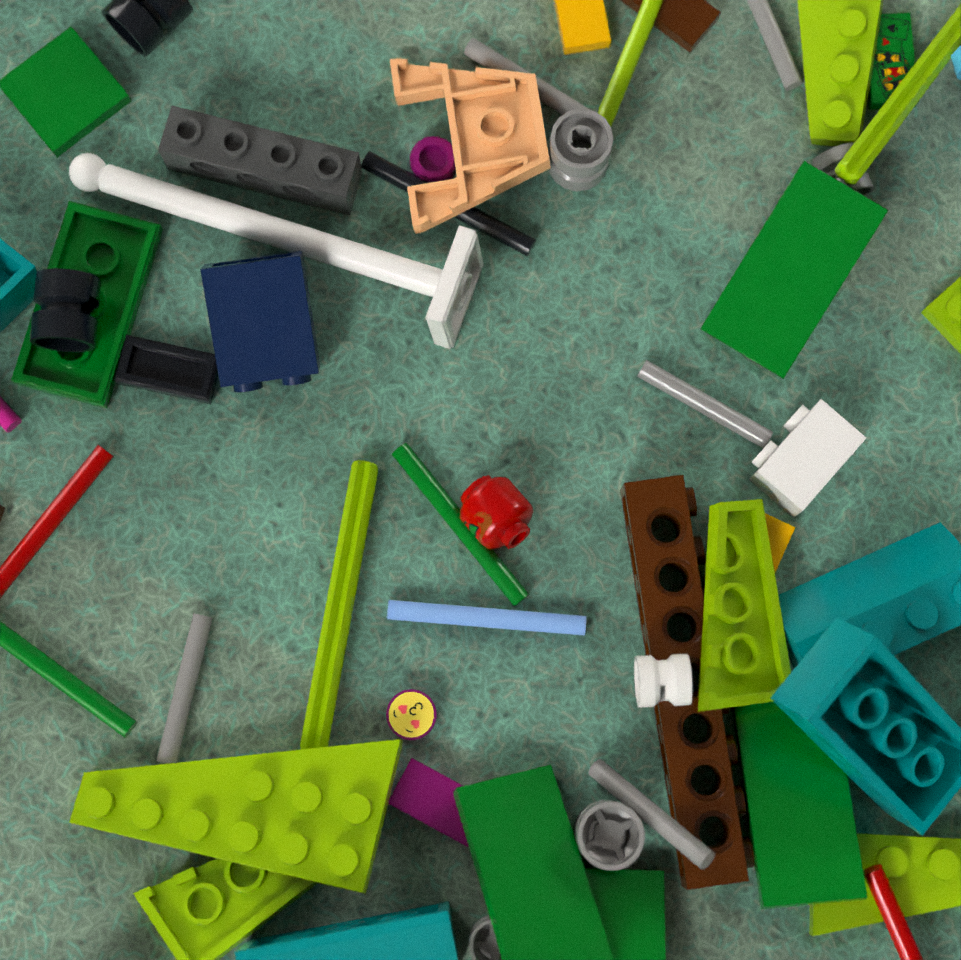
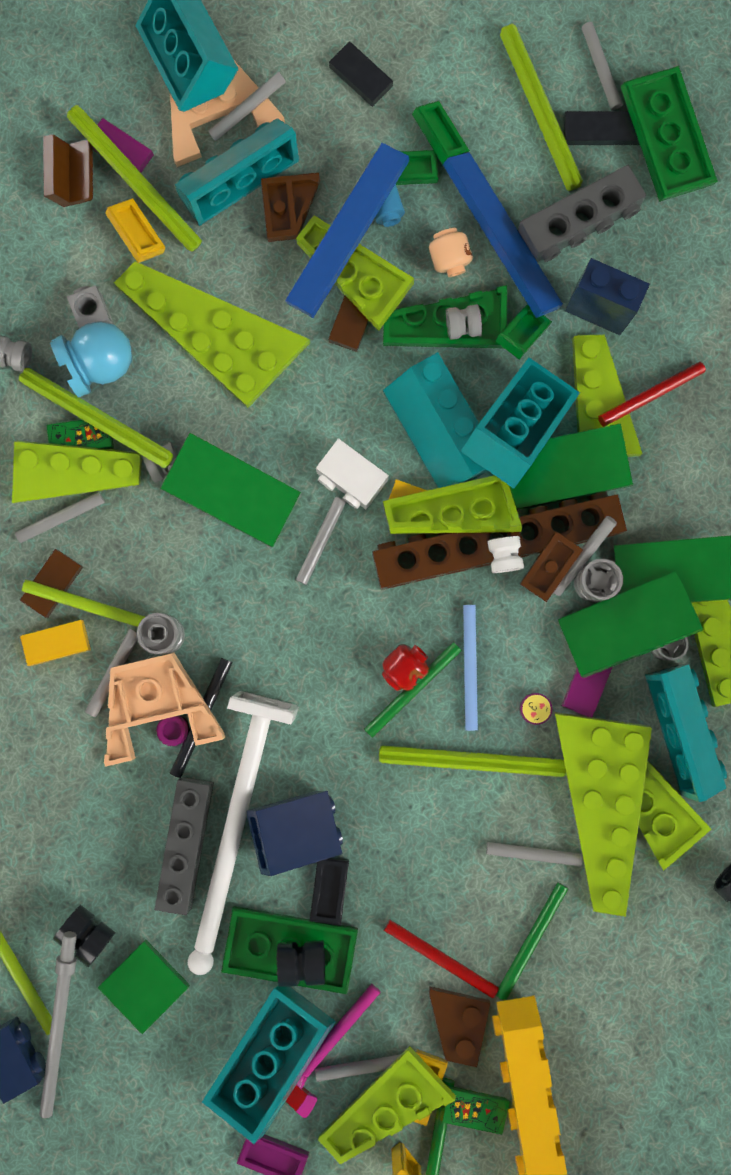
camera: 95 degrees left, 5 degrees up
none -> reddish brown panel [519,531,583,602]

